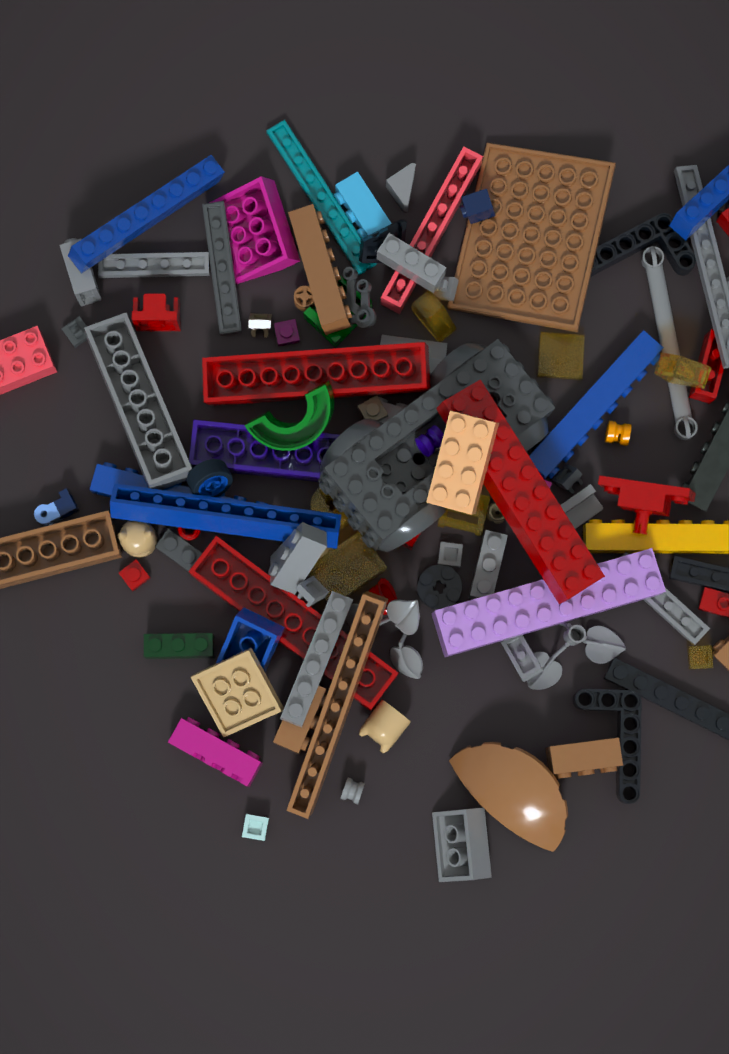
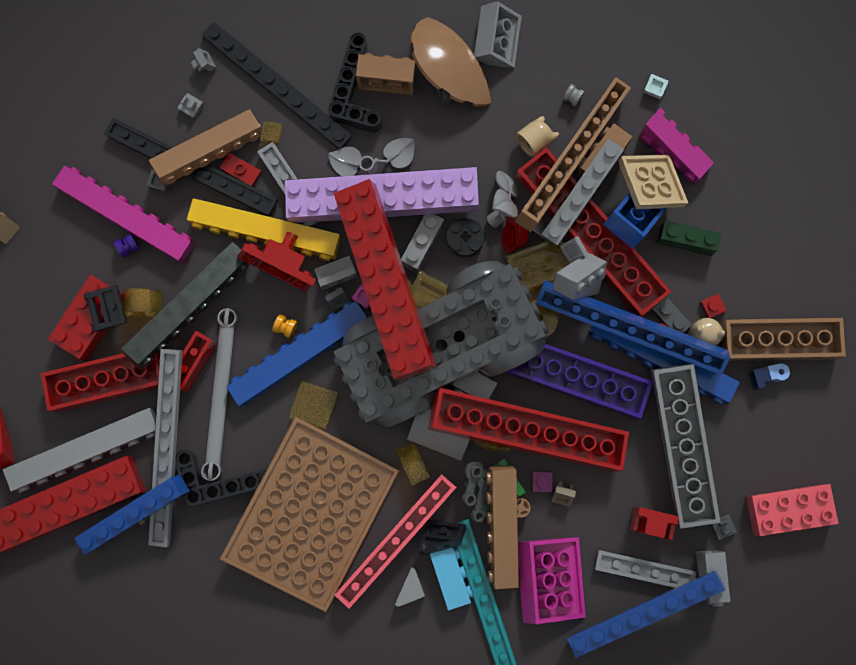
camera: 160 degrees left, 0 degrees up
black wheel [187,459,233,497] -> none
dark grey tile [202,201,242,335] -> none
green brick [245,381,334,451] -> none
dark tan plate [357,395,388,421] -> none
light grey brick [377,233,447,293] -> none
dark purple wheel [415,425,444,457] -> none
light nougat brick [426,411,499,515] -> none
light grey tile [431,277,459,301] -> none
light grey tile [438,542,463,568] -> none
dark blue brick [460,188,496,224] -> none
light grey plate [501,635,544,682] -> none
clear yellow slope [654,353,712,389] -> none

